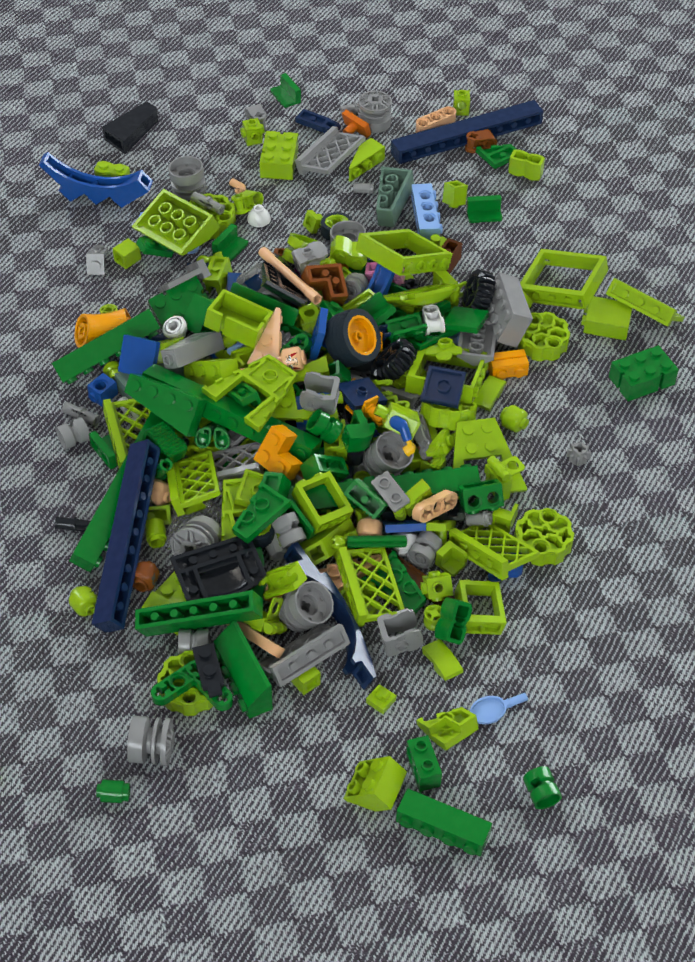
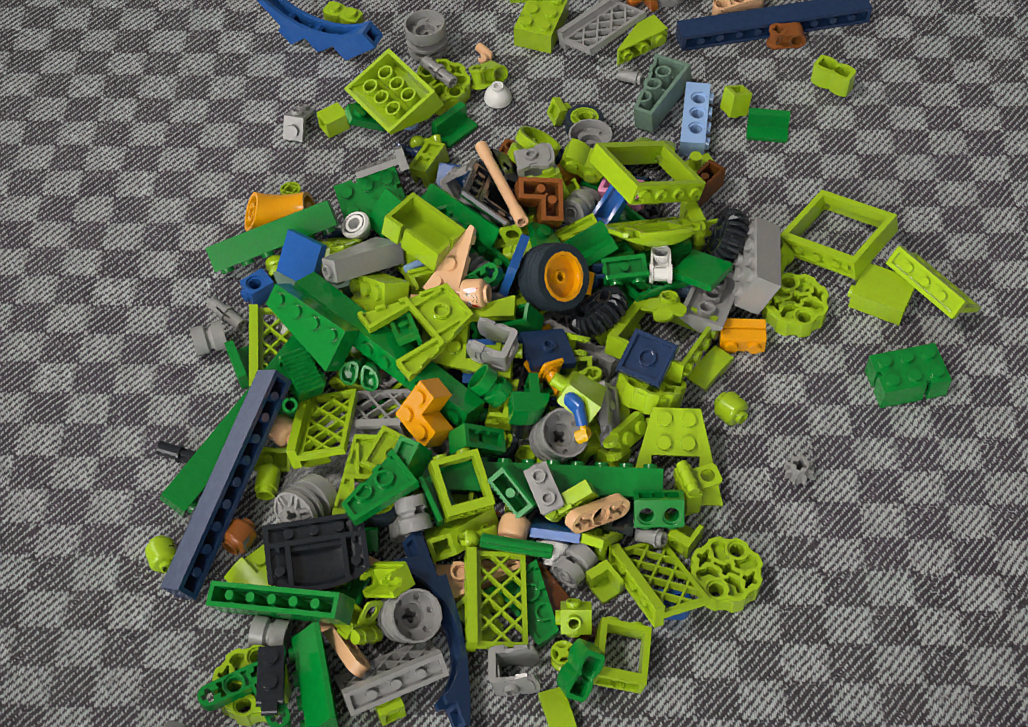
camera: 15 degrees right, 5 degrees up
green wing [476,144,517,169] -> none

